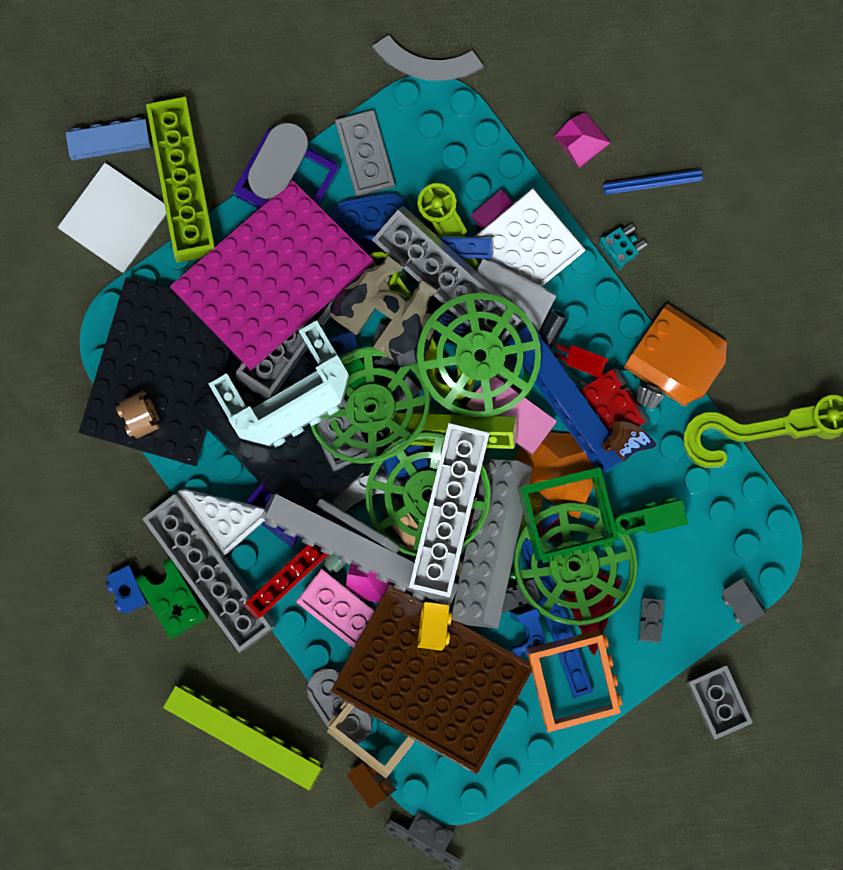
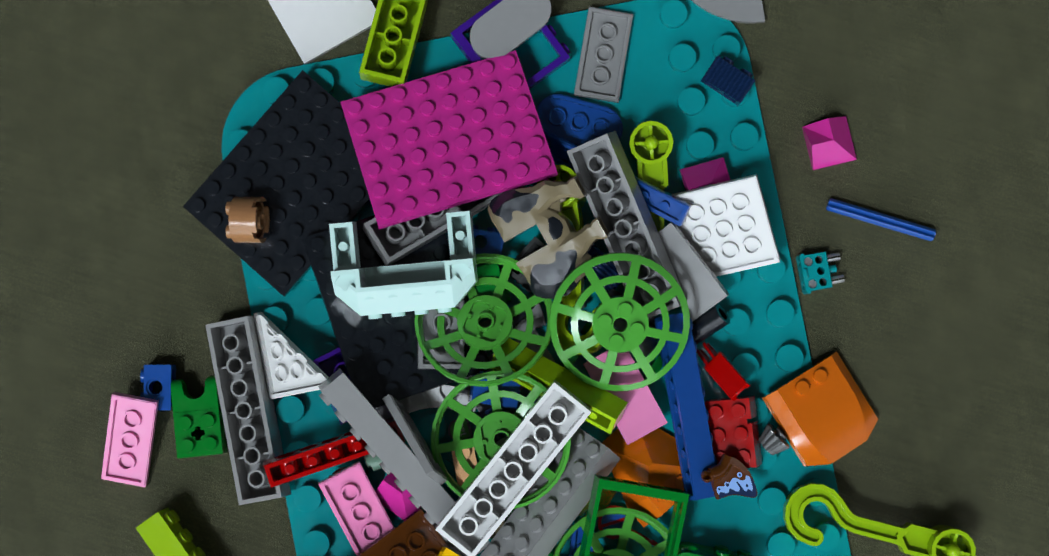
camera: 25 degrees right, 5 degrees up
none -> bright pink tile [101,392,159,487]
none -> dark blue brick [701,56,755,106]

